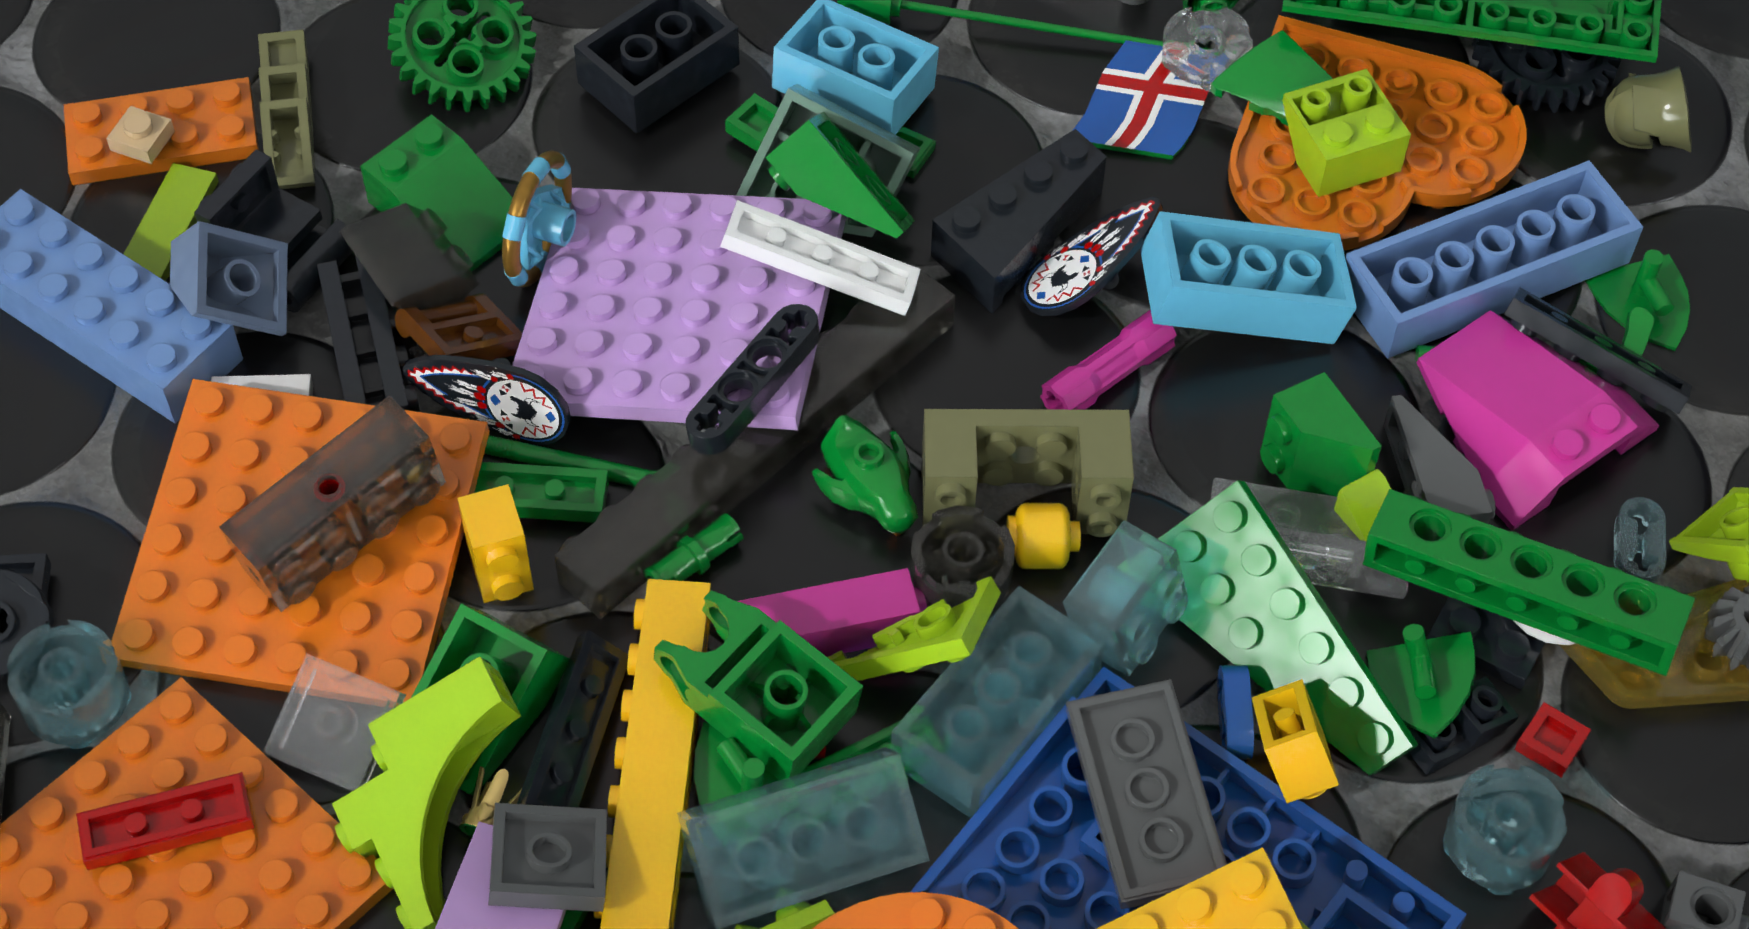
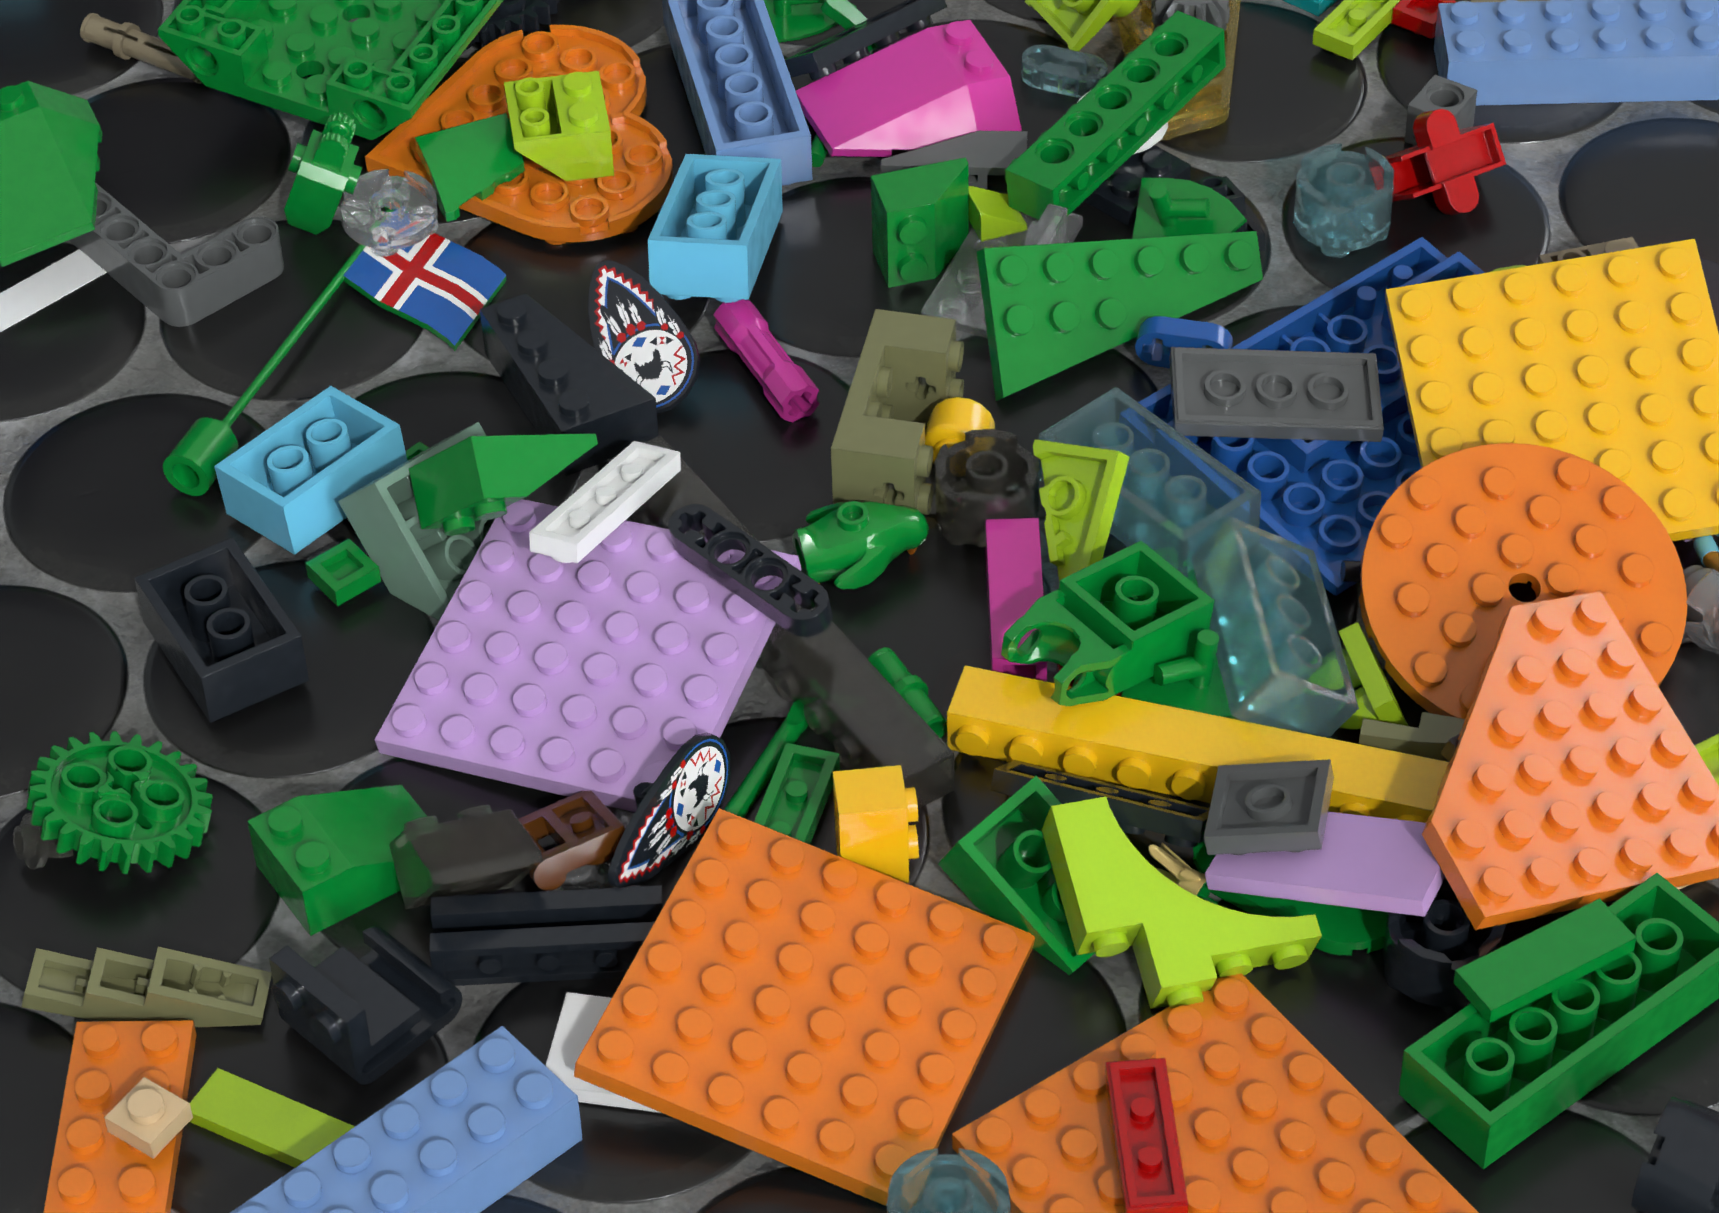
camera: 75 degrees left, 10 degrees down
sand blue slope [170,221,288,336] -> none
clear smoke brick [219,395,446,612] -> none
clear plate [263,654,406,791] -> none
medium azure piece [502,151,576,287] -> none
clear light blue brick [1063,520,1188,677] -> none
yellow brick [1251,679,1339,803] -> none
red plate [1514,702,1591,778] -> none

